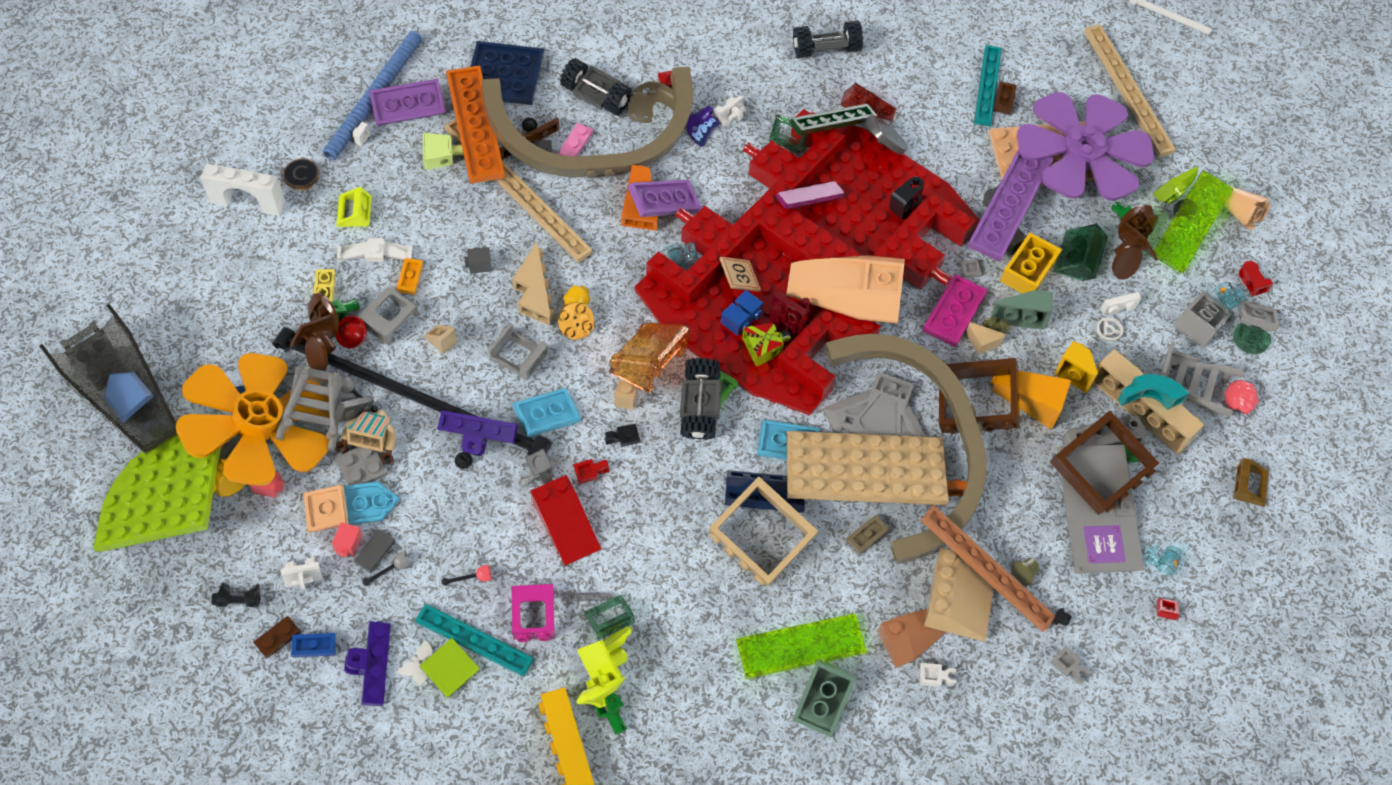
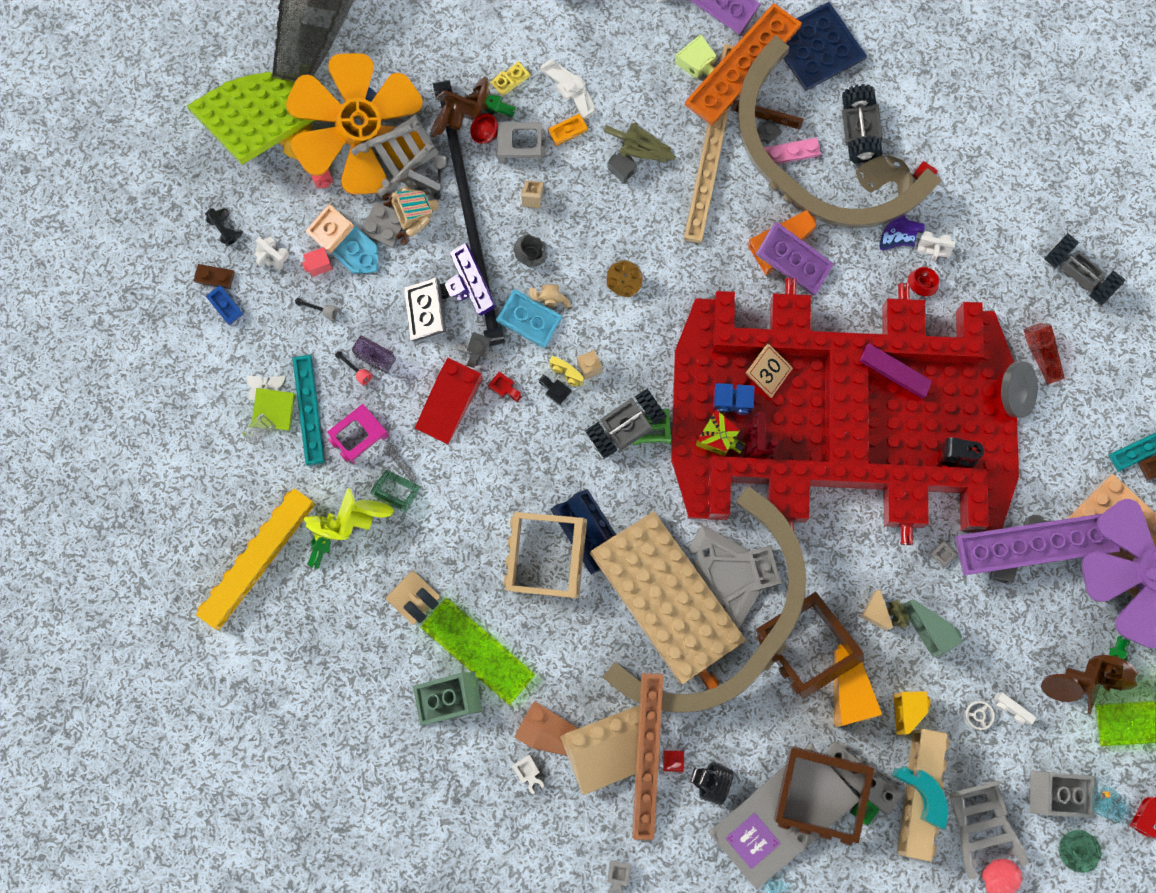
camera: 60 degrees right, 15 degrees up
medium blue tile [104,372,154,423] -> none
neon yellow tile [336,187,372,227] -> none
dark purple plate [344,621,391,706] -> none
dark grey tile [354,529,396,573] -> none
light grey window [488,323,549,380] -> none
tan slope [512,243,555,326] -> none
black piece [522,117,537,132] -> none
yellow head [563,285,591,306] -> none
clear orange windscreen [609,322,691,393] -> none
clear light blue piece [667,242,697,269] -> none
medium azure tile [757,419,820,460] -> none
clear green tile [769,114,809,153] -> none
light nougat wedge [787,255,905,324] -> none
plate [789,104,877,136] -> none
dark tan plate [846,515,889,555] -> none
dark pink plate [922,274,988,347] -> none
yellow brick [1000,233,1062,293] -> none
olive piece [1011,558,1040,586] -> none
clear green slope [1053,223,1108,281] -> none
black piece [1054,608,1072,626] -> none
light grey plate [1238,299,1279,332] -> none
none -> clear brick [242,413,276,447]
none -> clear purple brick [352,335,396,374]
none -> tan plate [386,571,440,625]
none -> tile [404,278,446,341]
none -> dark grey hair [514,234,546,267]
none -> tan piece [529,284,571,309]
none -> light yellow slope [549,356,584,387]
none -> olive bar [604,122,676,163]
none -> red tile [663,750,684,772]
none -> black piece [690,761,733,806]
none -> red hat [907,267,939,297]

